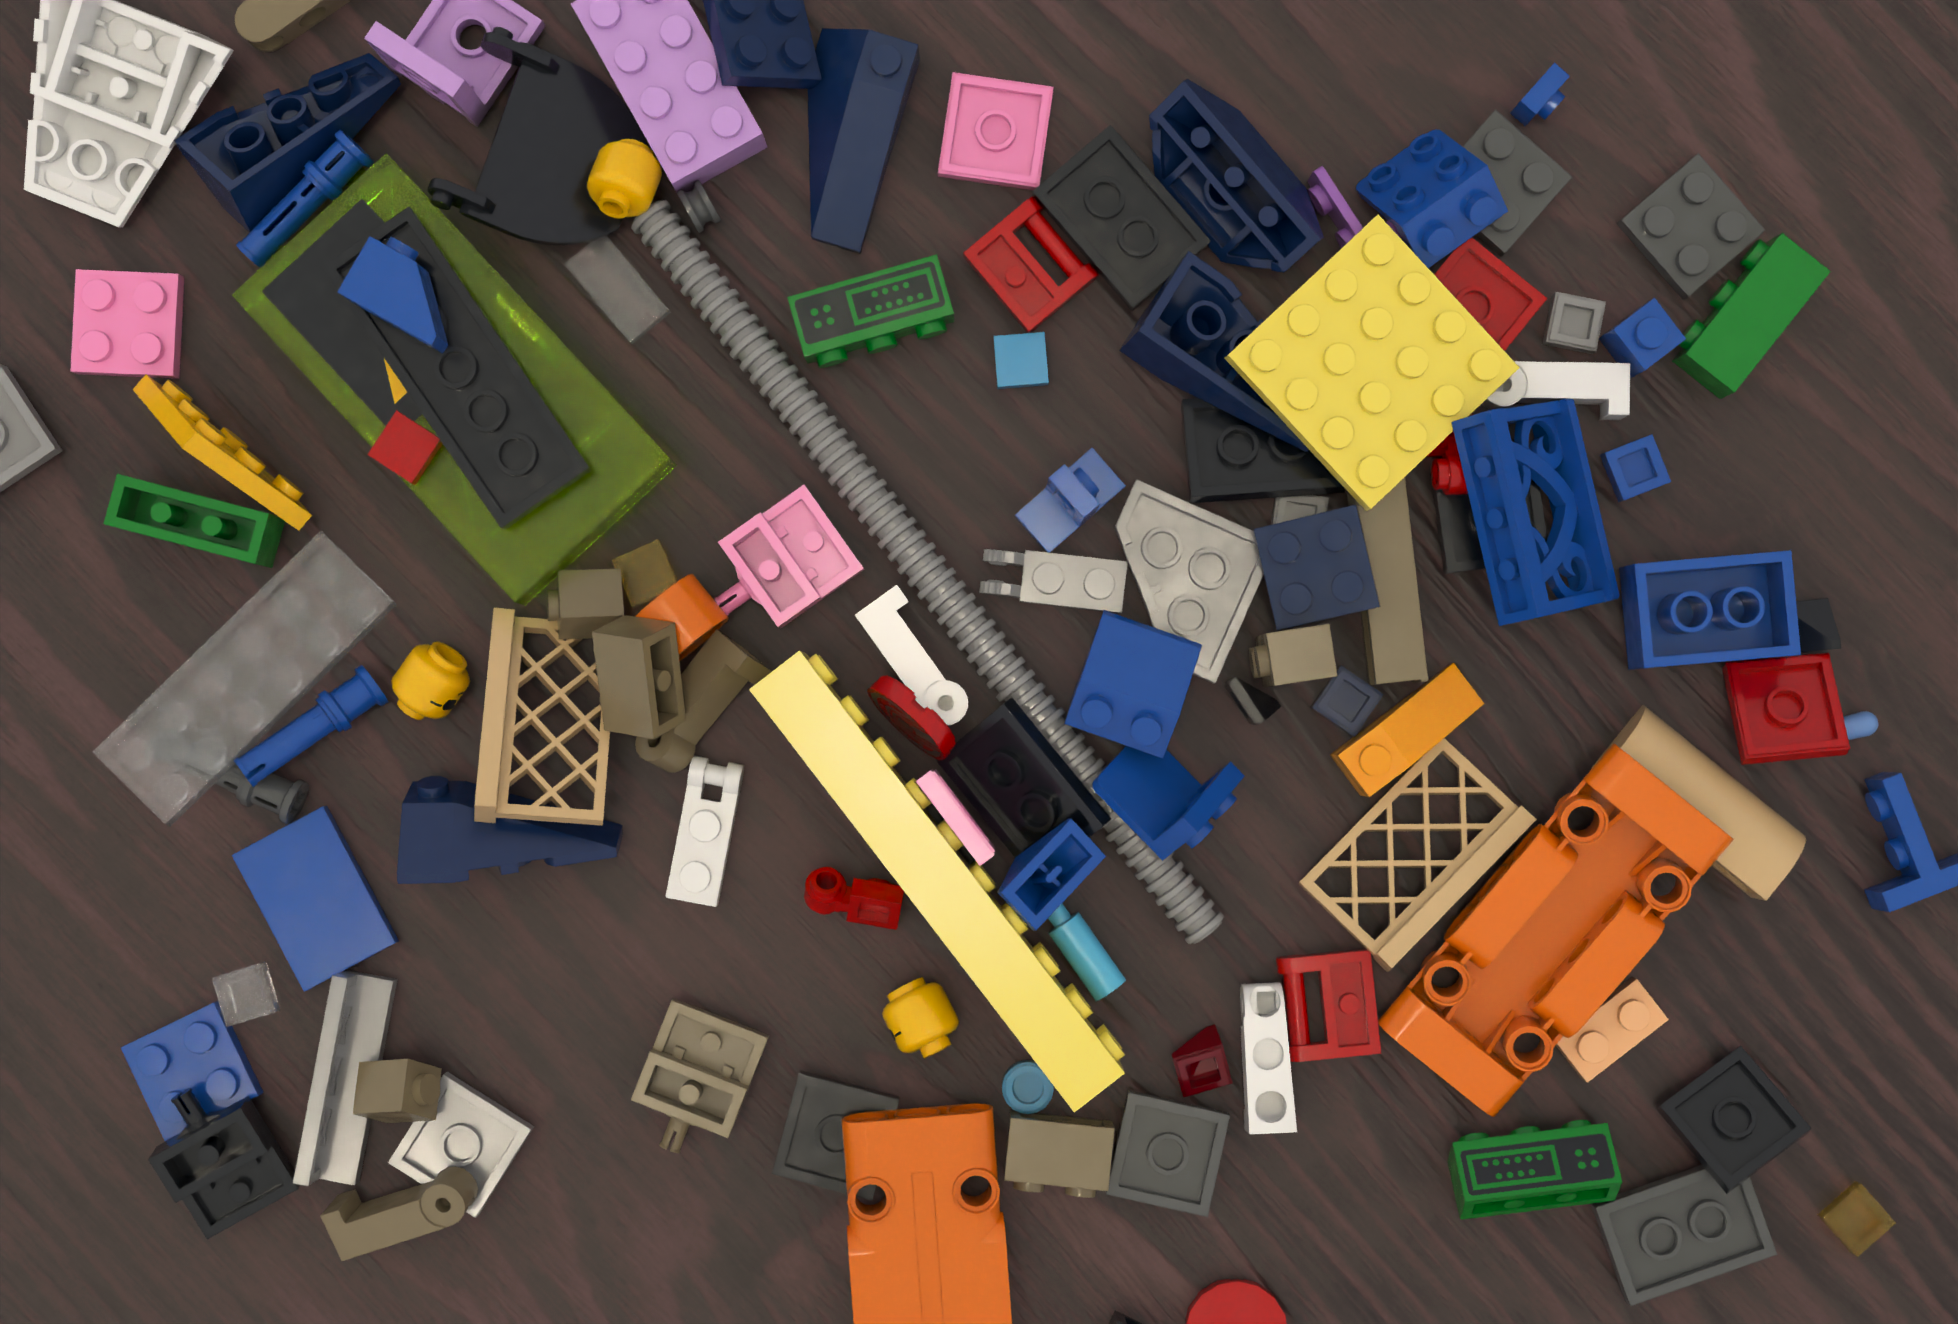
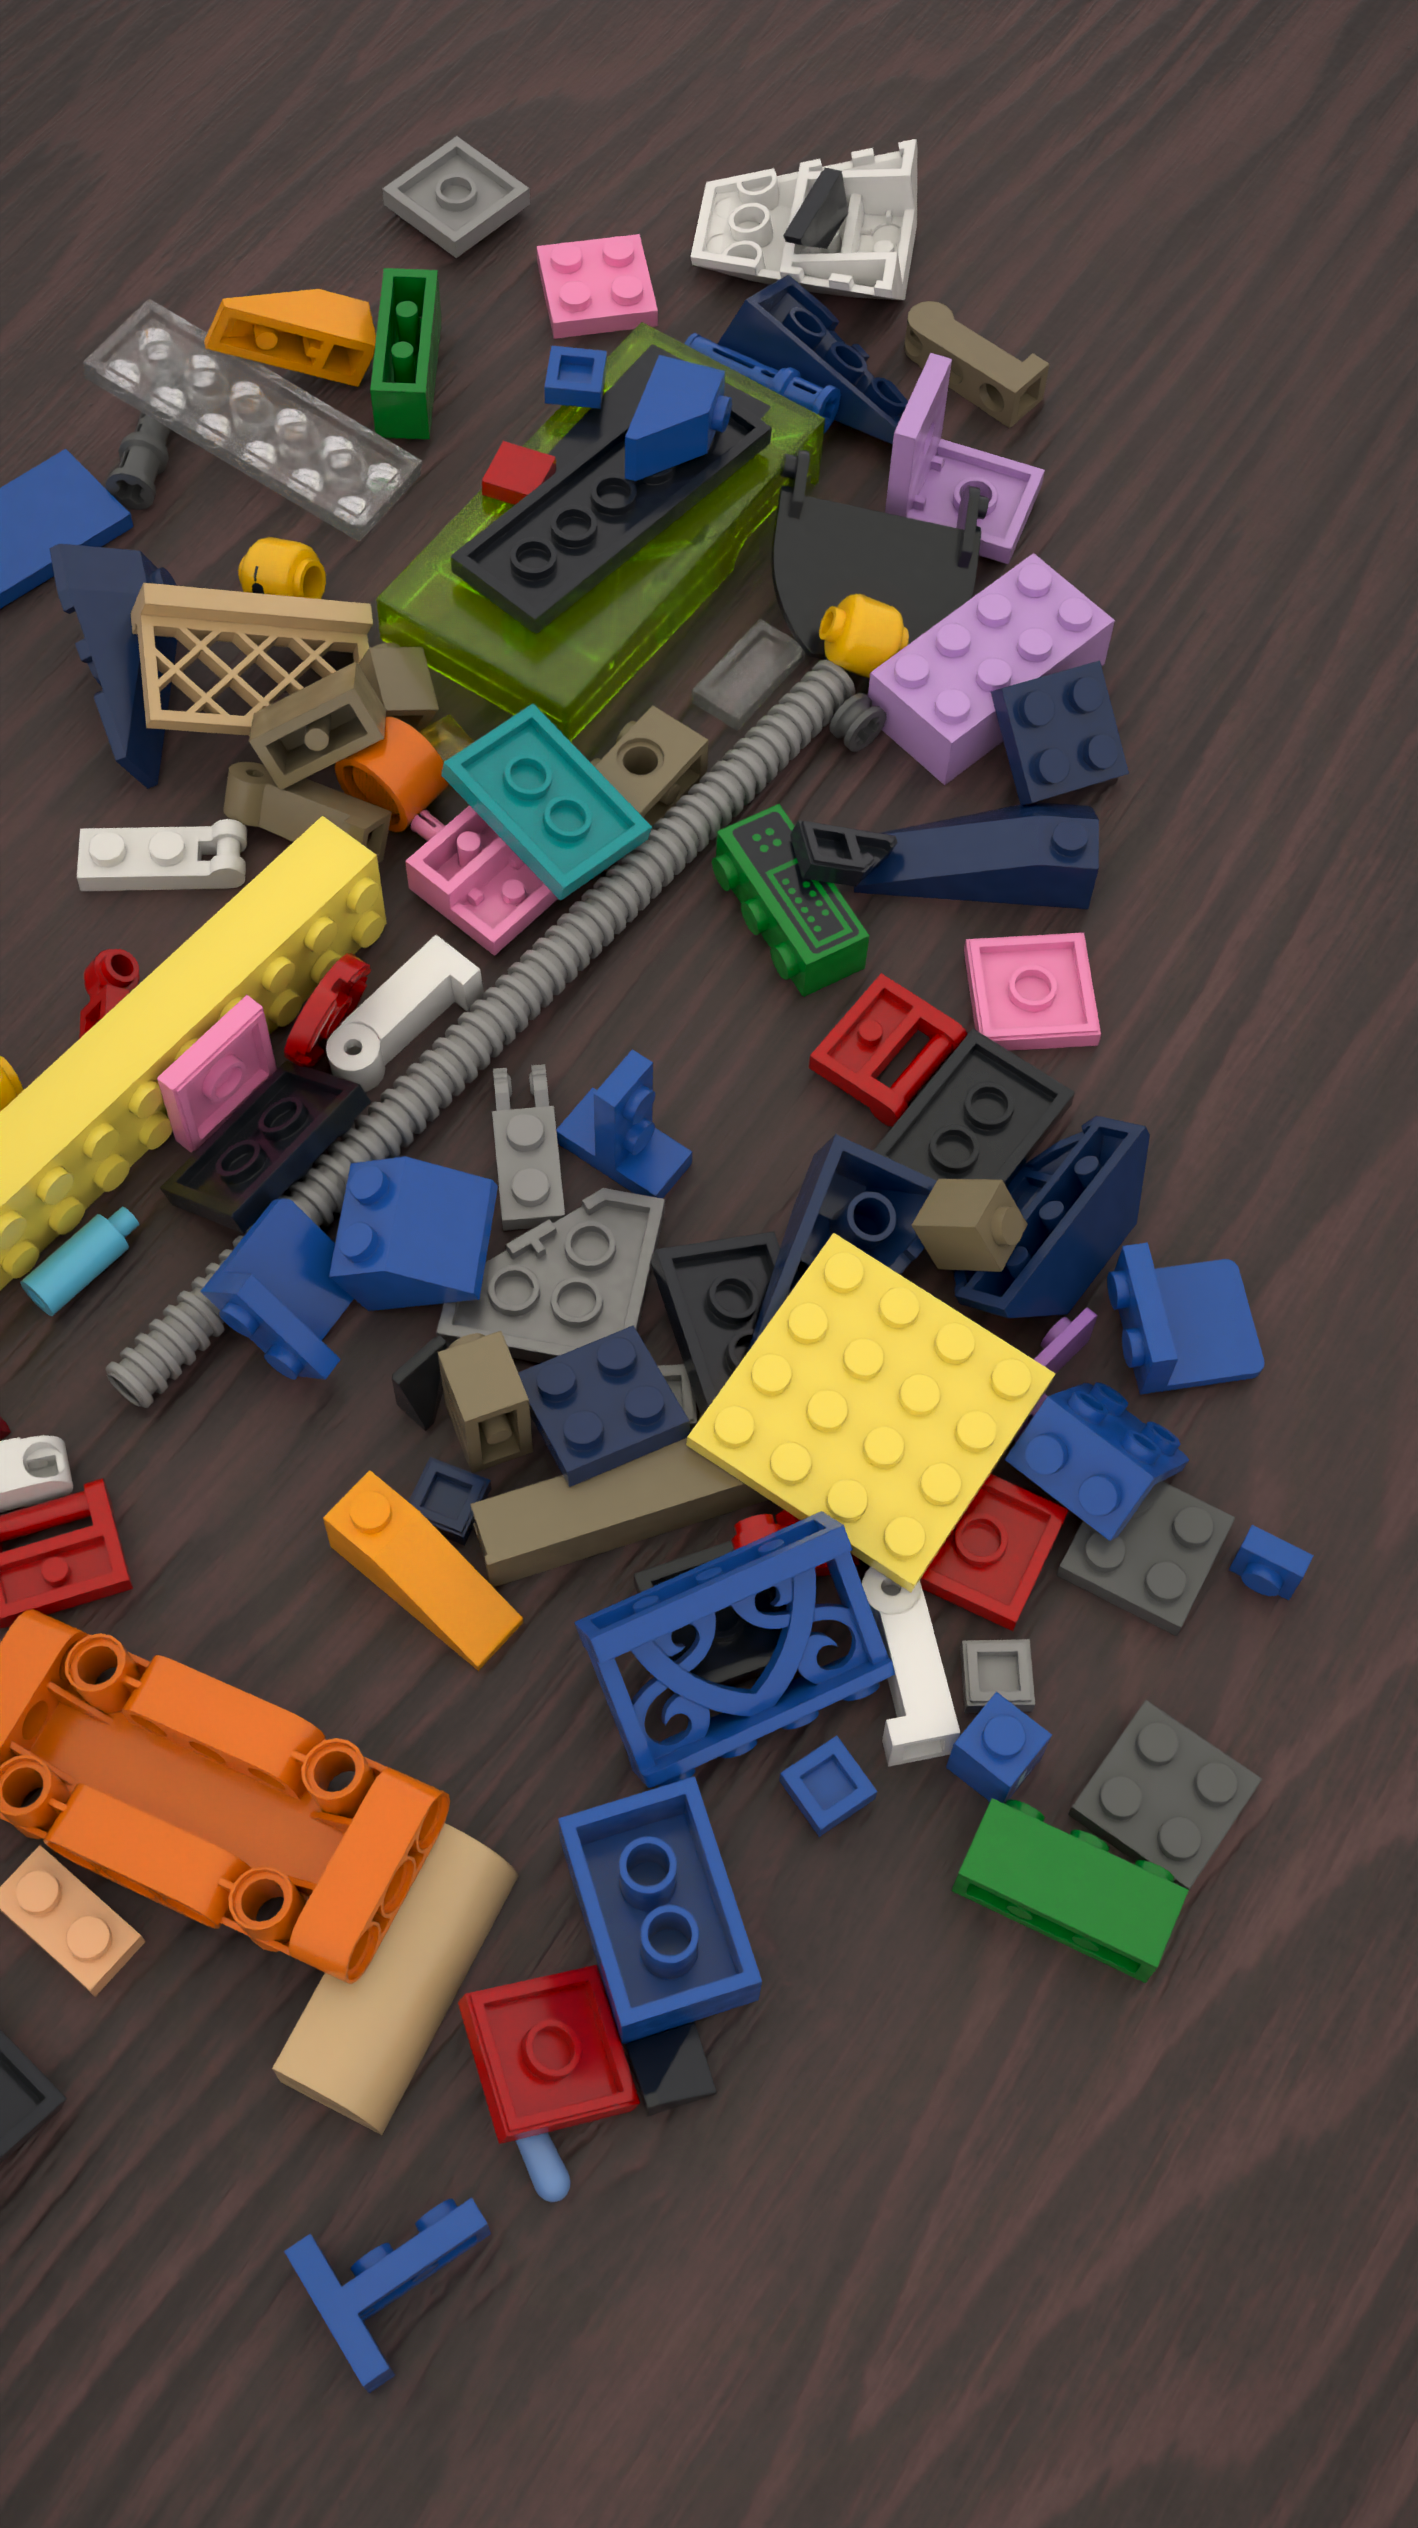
camera: 75 degrees right, 25 degrees down
yellow plate [133,374,312,531] -> none
blue pin [233,665,388,787] -> none
dark azure tile [993,332,1049,389] -> none
blue slope [997,818,1106,931] -> none
tan fence [1299,738,1537,972] -> none
none -> light orange slope [204,289,376,387]
none -> teal plate [441,703,652,901]
none -> blue plate [544,346,607,409]
none -> dark tan brick [590,705,709,830]
none -> black tile [783,168,849,249]
none -> black tile [790,820,898,887]
none -> dark tan brick [911,1179,1028,1272]
none -> blue bracket [1107,1242,1265,1395]

